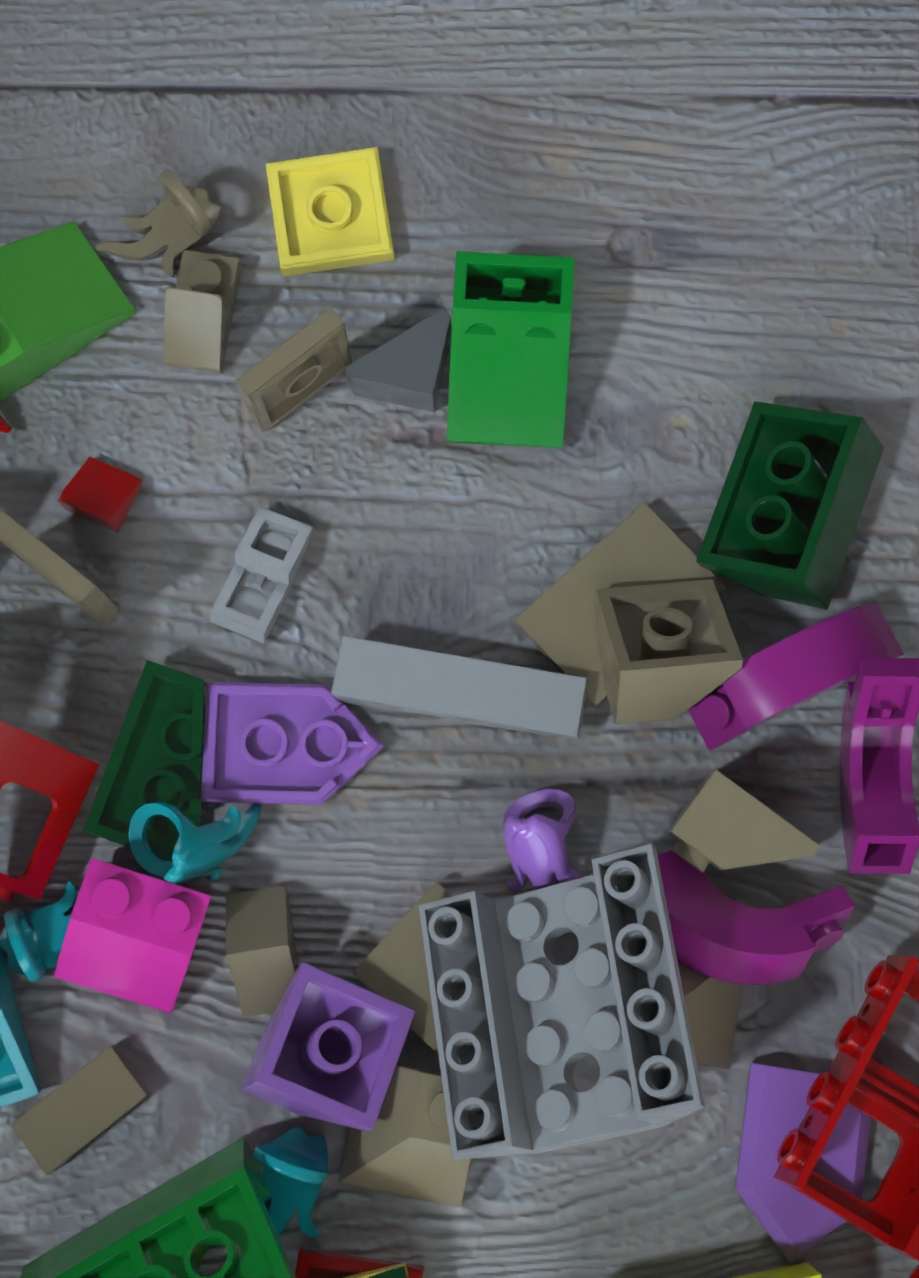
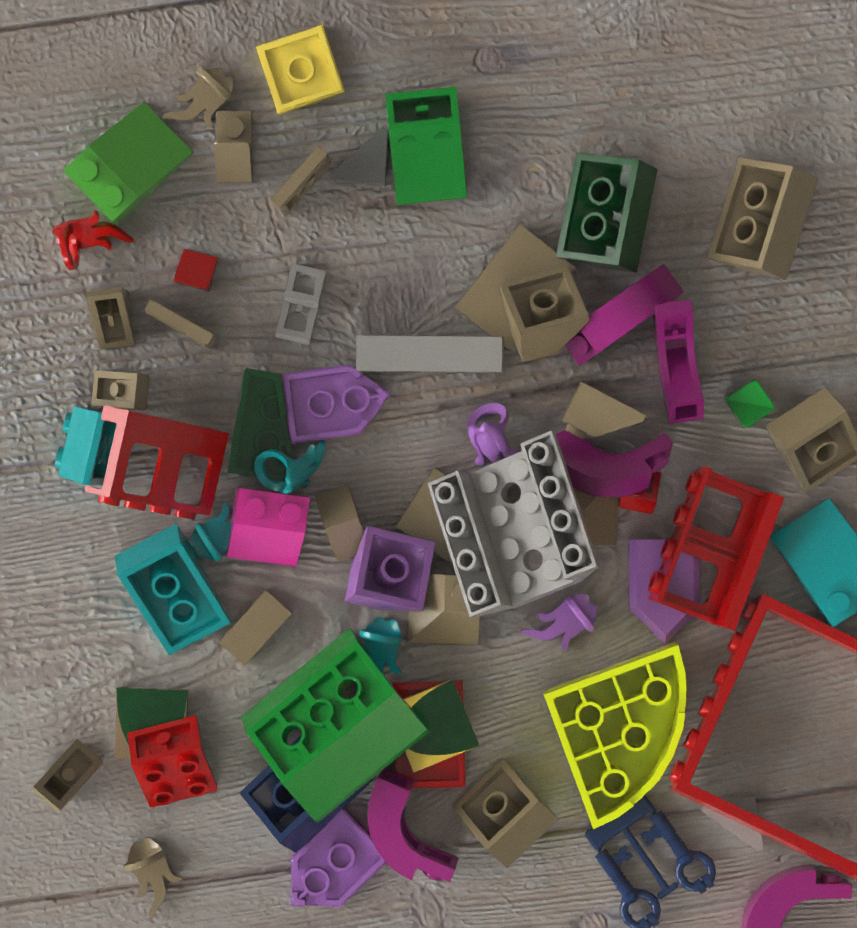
camera: 20 degrees left, 10 degrees up
none -> medium lavender piece [520,594,597,652]
none -> red slope [619,472,661,514]

